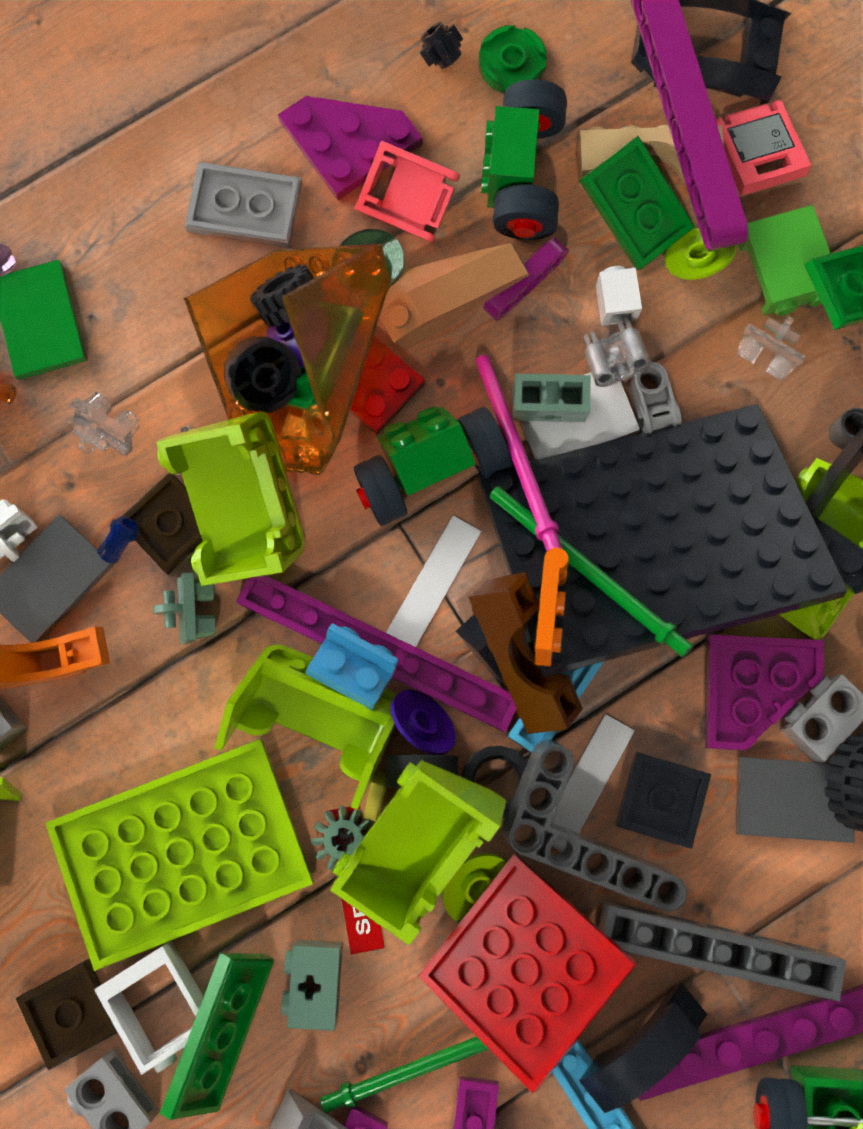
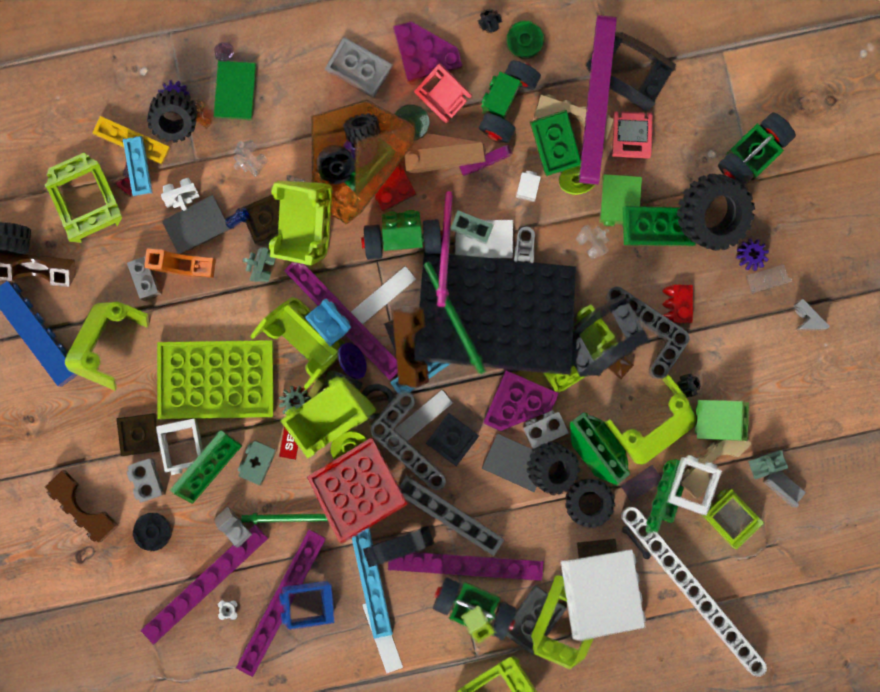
camera: 15 degrees right, 5 degrees up
orange plate [535,548,569,666] -> none
clear piece [584,317,651,387] -> none

